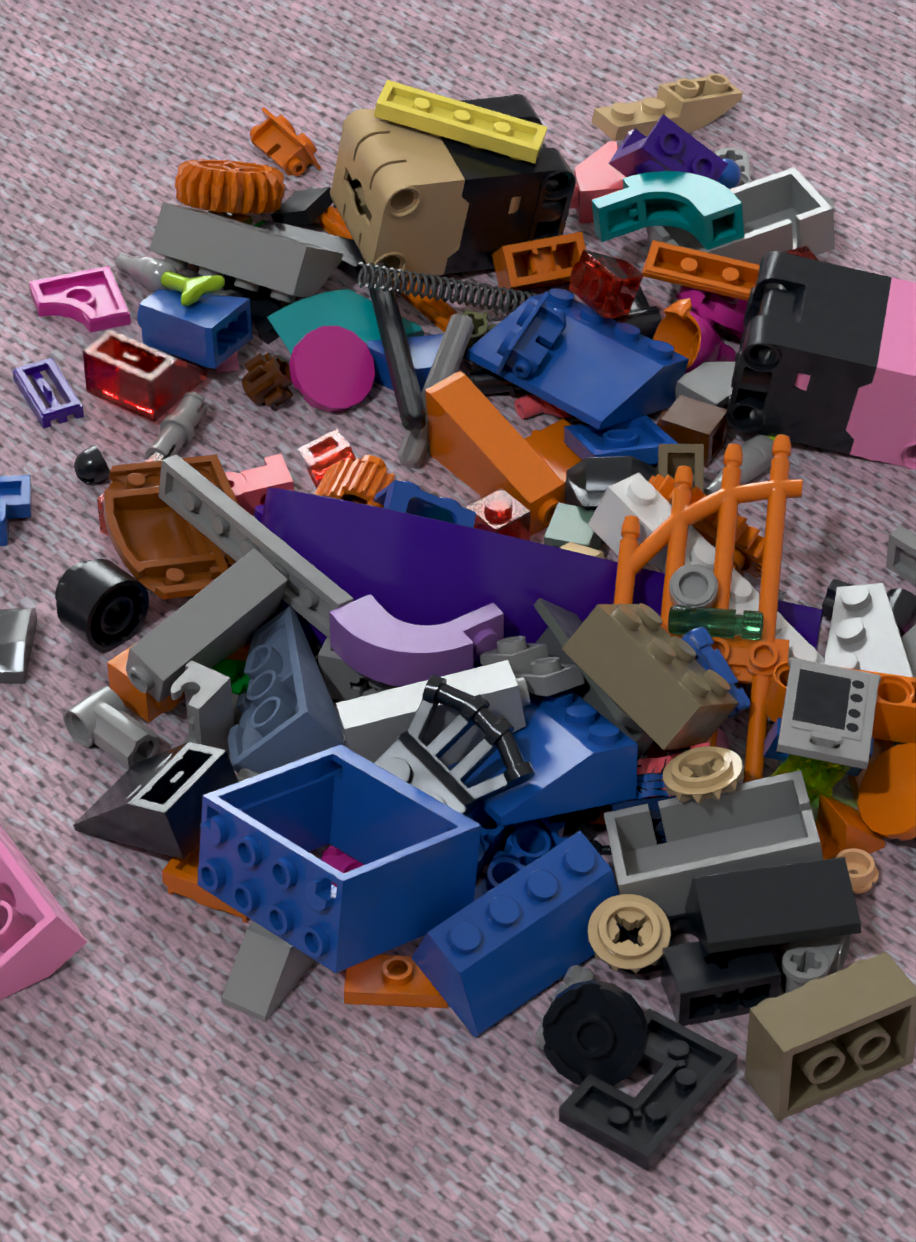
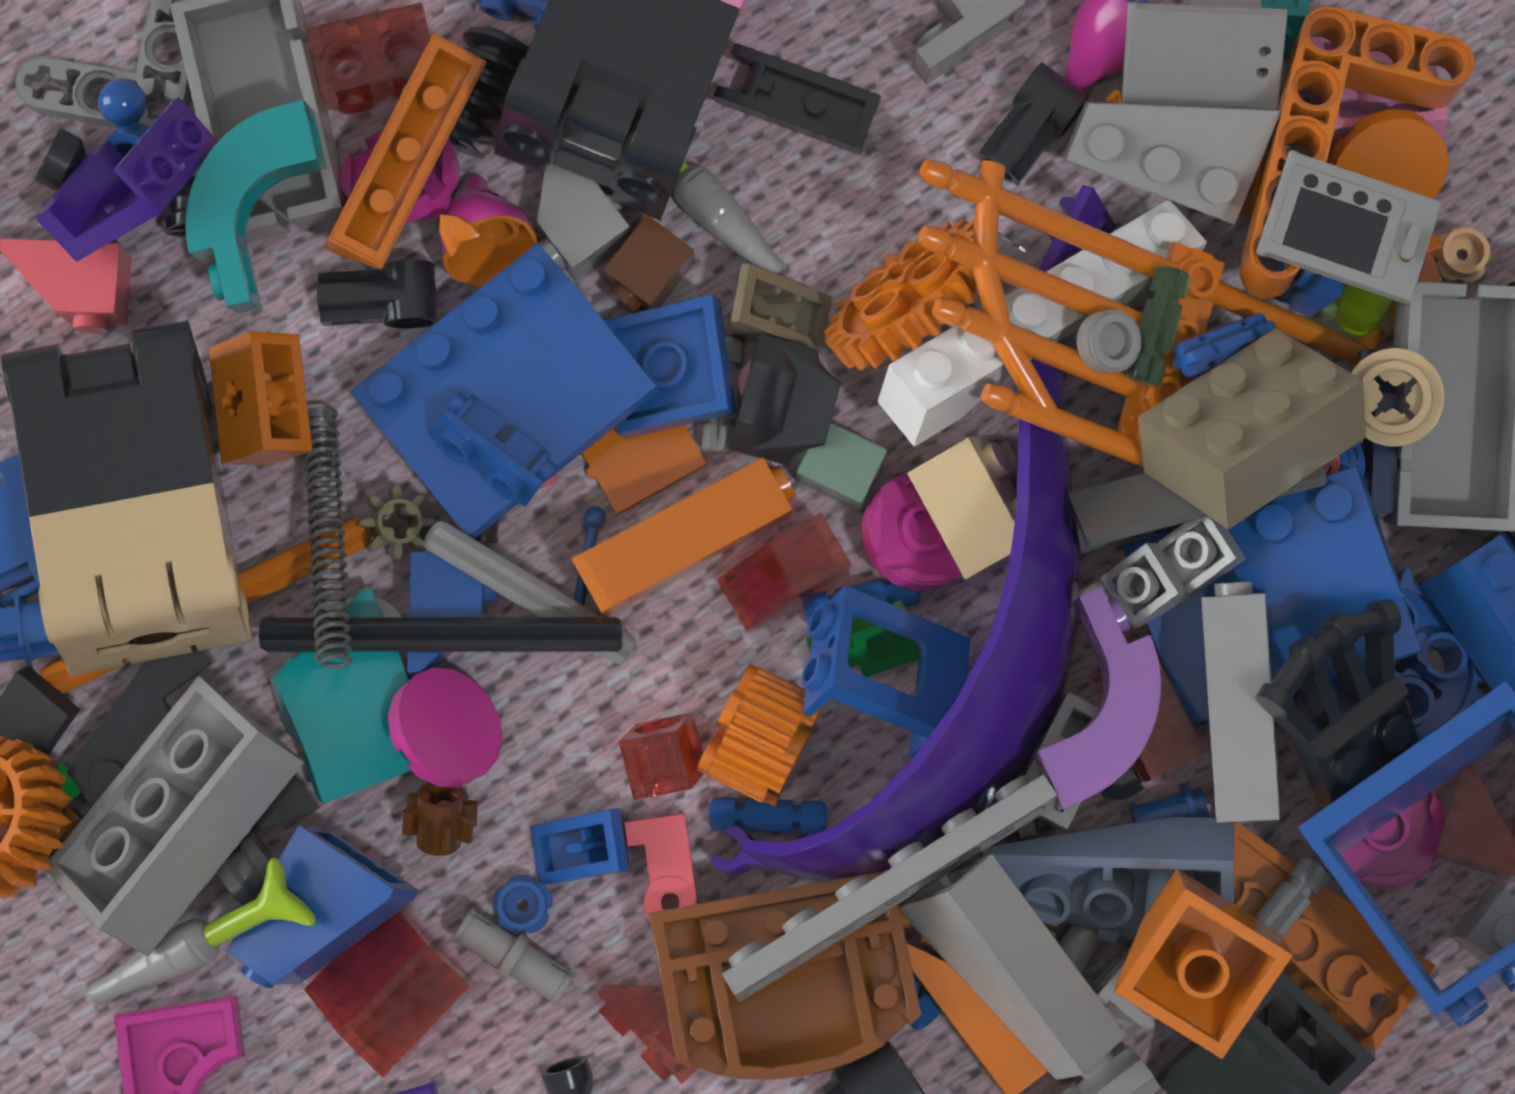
camera: 80 degrees left, 40 degrees up
light yellow plate [374,80,548,164] -> none
clear red slope [569,249,644,319] -> none
none -> blue plate [492,875,553,935]
none -> blue slope [530,808,632,885]
none -> black hinge [712,44,881,155]
none -> orange slope [1114,869,1293,1059]

